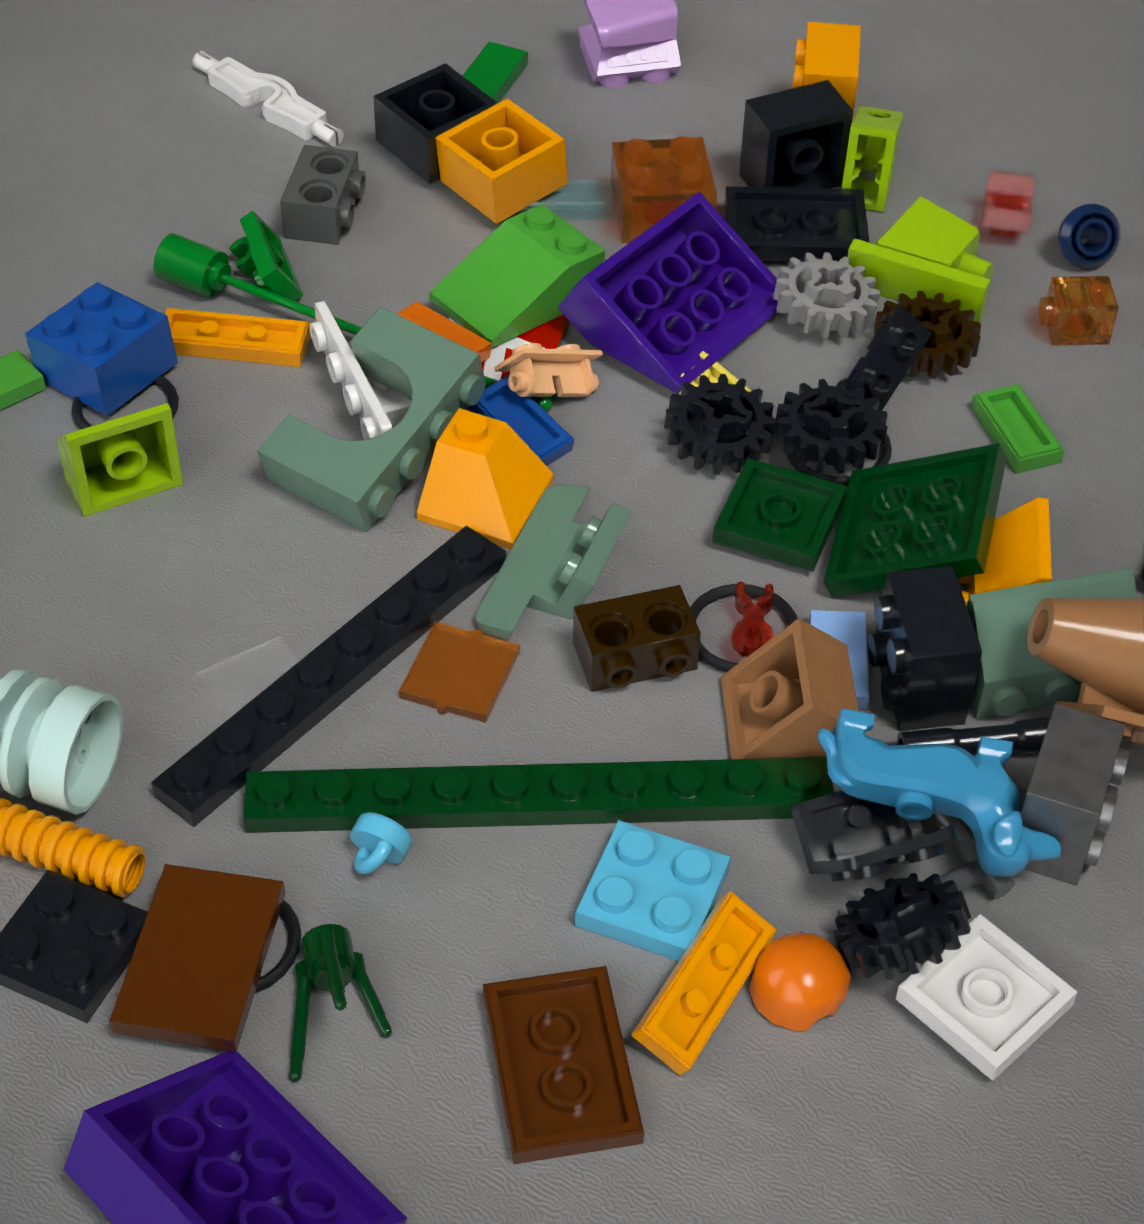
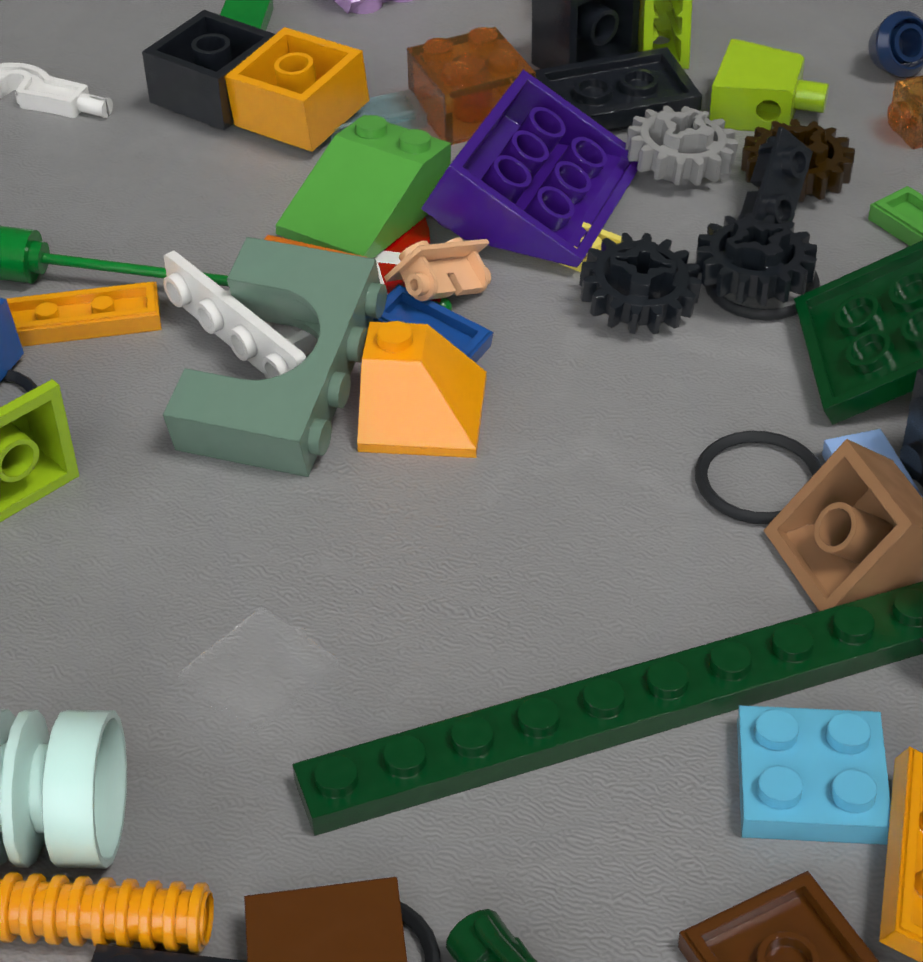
camera: 15 degrees left, 5 degrees down
black plate [151,525,506,827] -> none
green plate [229,210,303,301] -> none
dark grey brick [280,145,366,245] -> none
medium azure tile [349,812,412,874] -> none
clear orange piece [399,622,520,723] -> none
sand green plate [476,484,632,640] -> none
dark brown brick [573,585,701,692] -> none
dark green plate [712,458,847,572] -> none
clear red arm [730,581,774,657] -> none
lime tile [847,239,991,322] -> none
clear red bracket [982,170,1035,237] -> none

